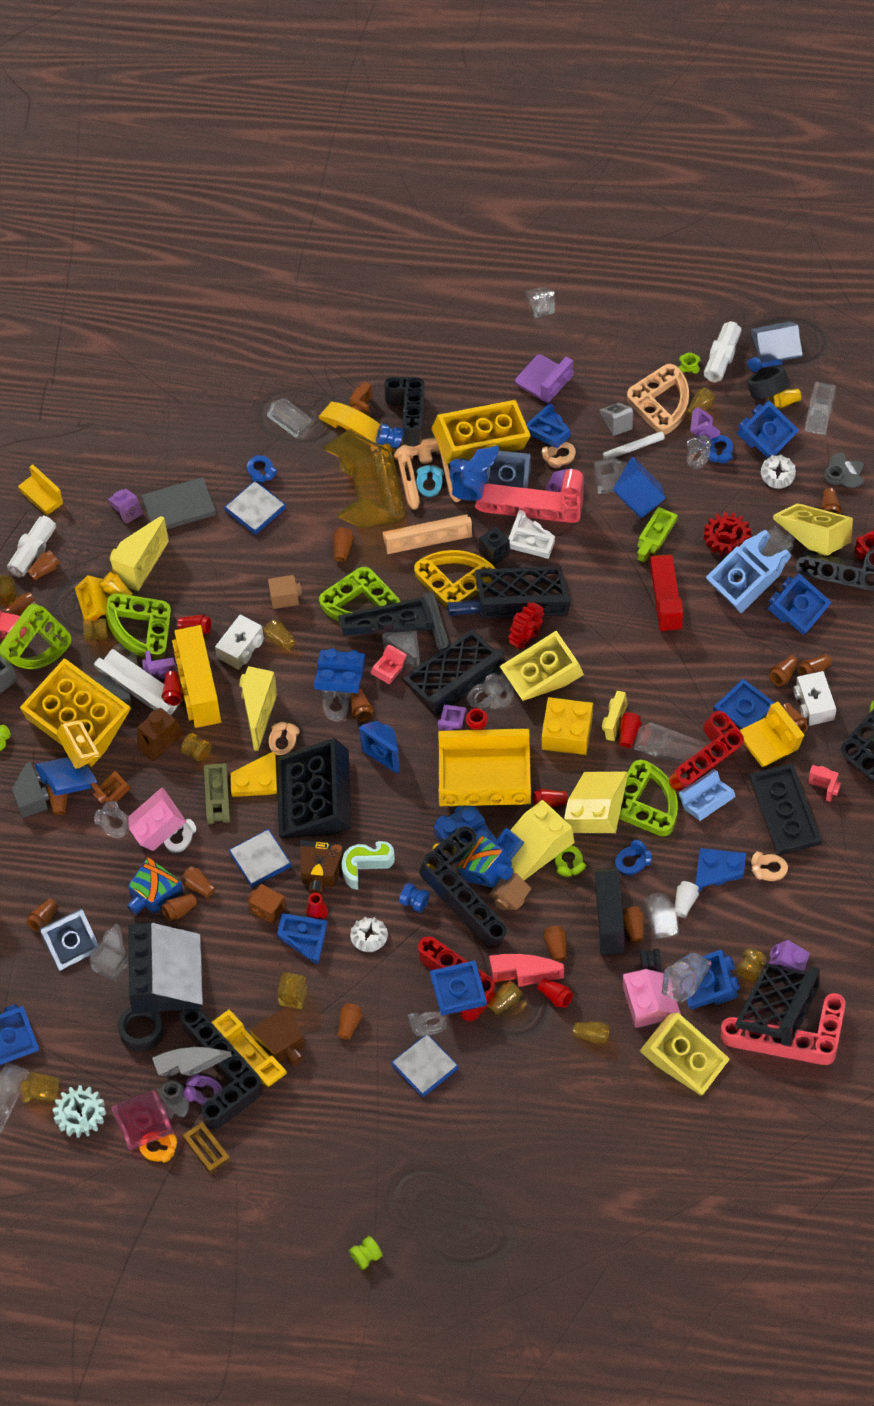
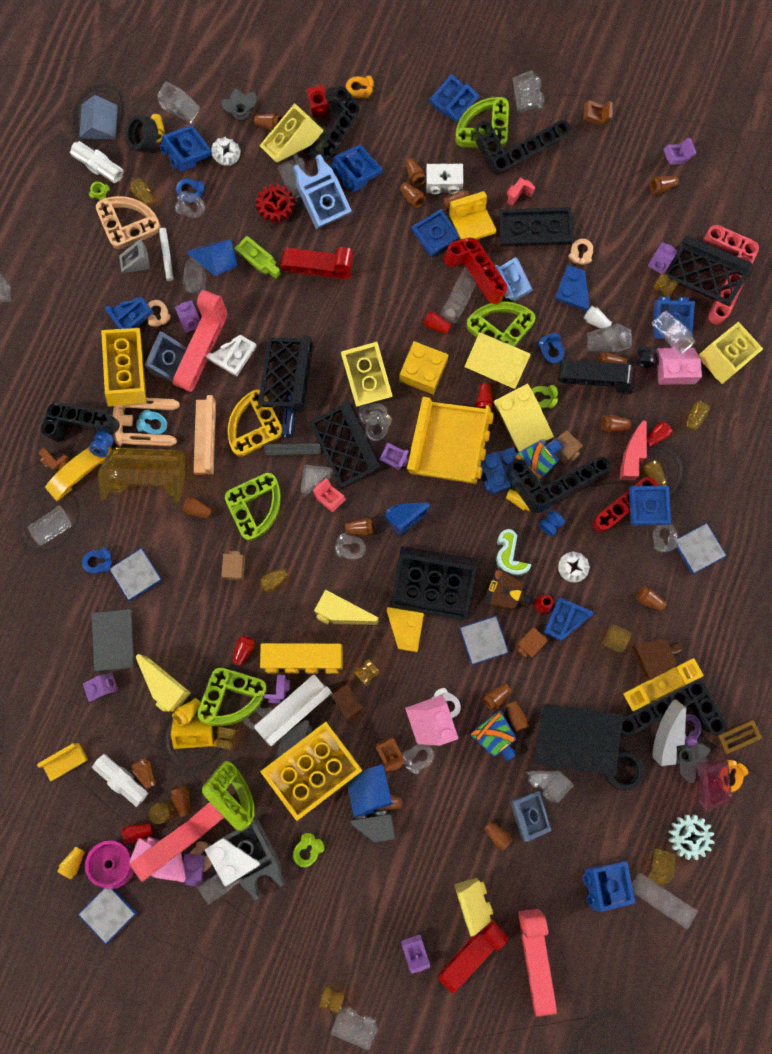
camera: 80 degrees left, 20 degrees up
yellow slope [57,720,100,769] -> none
red cone [161,671,184,706] -> none
olive plate [204,763,230,825] -> none
white brick [215,615,264,670] -> none
light nougat piece [269,722,300,756] -> none
blue plate [314,648,365,693] -> none
black wing [338,597,435,636] -> none
blue helmet [449,446,499,501] -> none
red cone [466,708,488,730] -> none
black brick [479,526,510,566] -> none
blue tile [495,828,525,860] -> none
red gear [508,602,544,649] -> none
medium lavender bracket [515,354,574,403] -> none
light yellow plate [602,691,628,741] -> none
medium lavender bracket [690,407,720,441] -> none
blue piece [747,357,782,372] -> none

